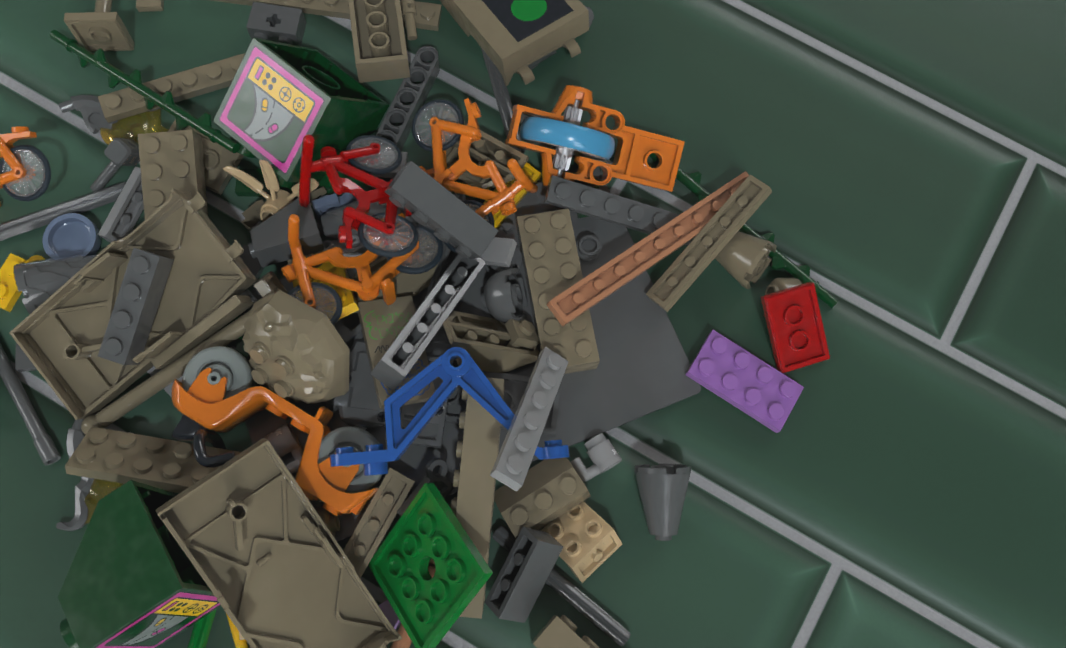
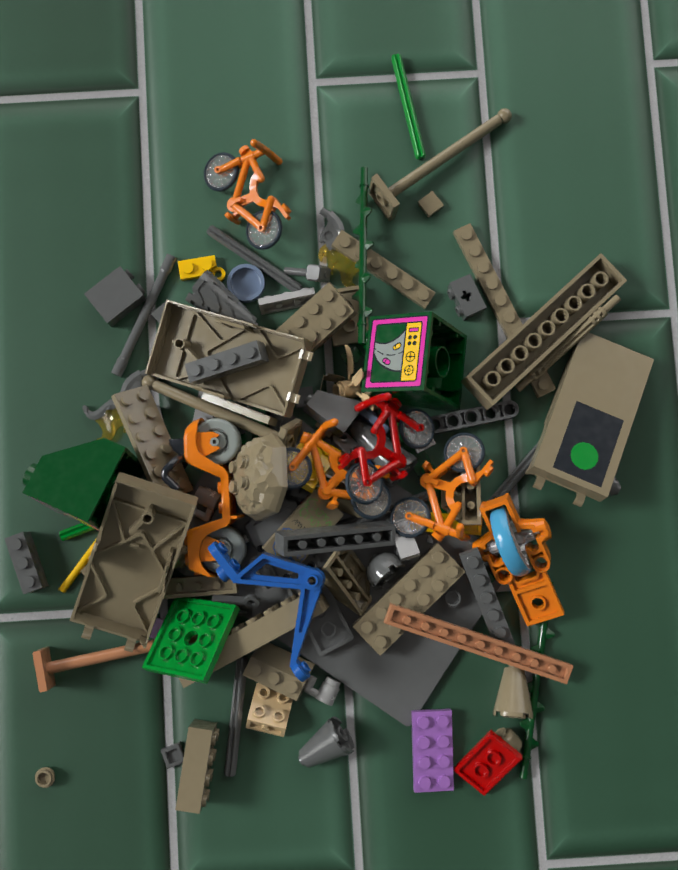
camera: 60 degrees right, 10 degrees up
dark grey brick [384,161,498,259] -> none
dark grey brick [484,526,563,623] -> none
light grey plate [490,347,569,492] -> none
dark tan plate [505,319,540,349] -> none
dark tan plate [646,175,772,312] -> none

